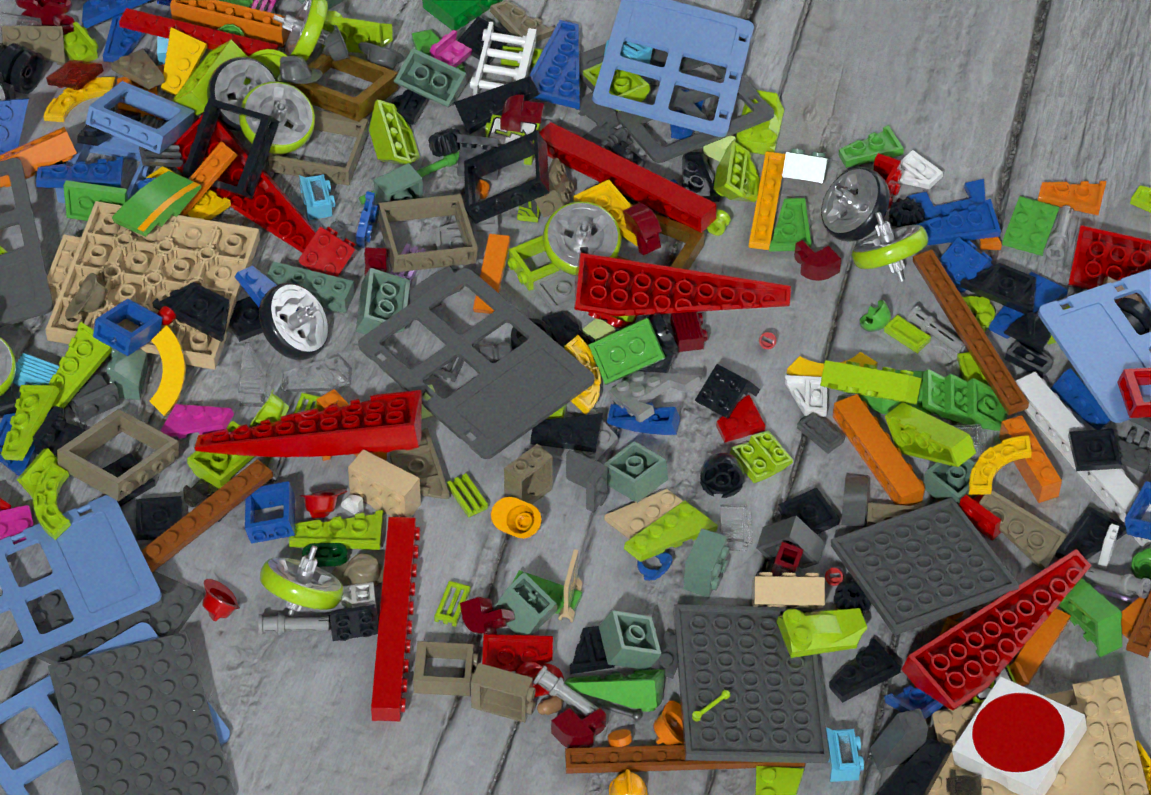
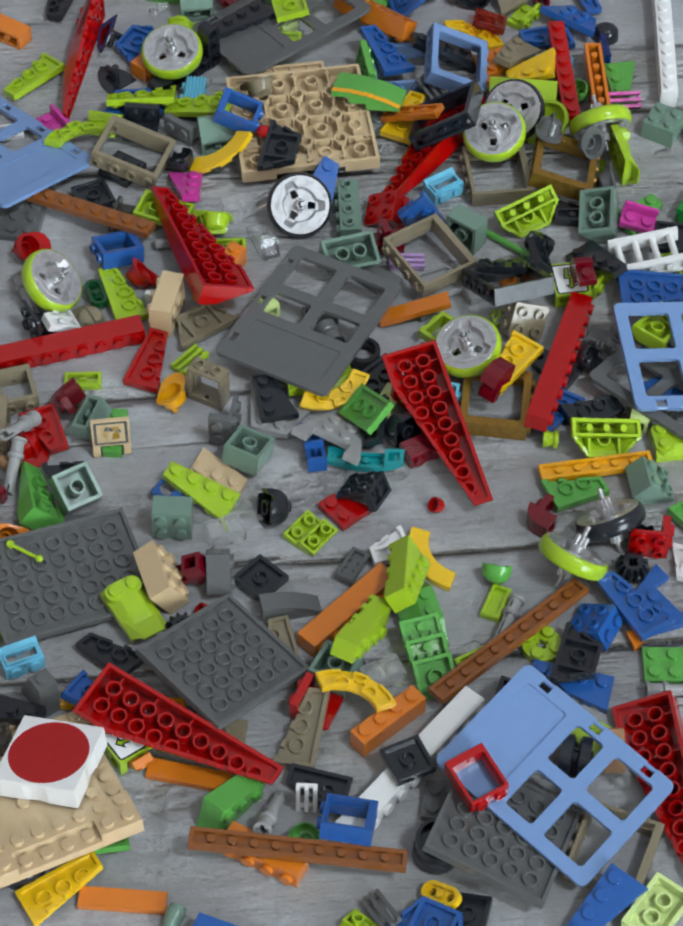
camera: 70 degrees right, 0 degrees up
none -> light grey pin [0,410,42,441]
none -> red wing [123,327,168,394]
none -> black hair [167,147,194,172]
none -> teal slope [327,446,405,472]
none -> black hinge [475,258,528,274]

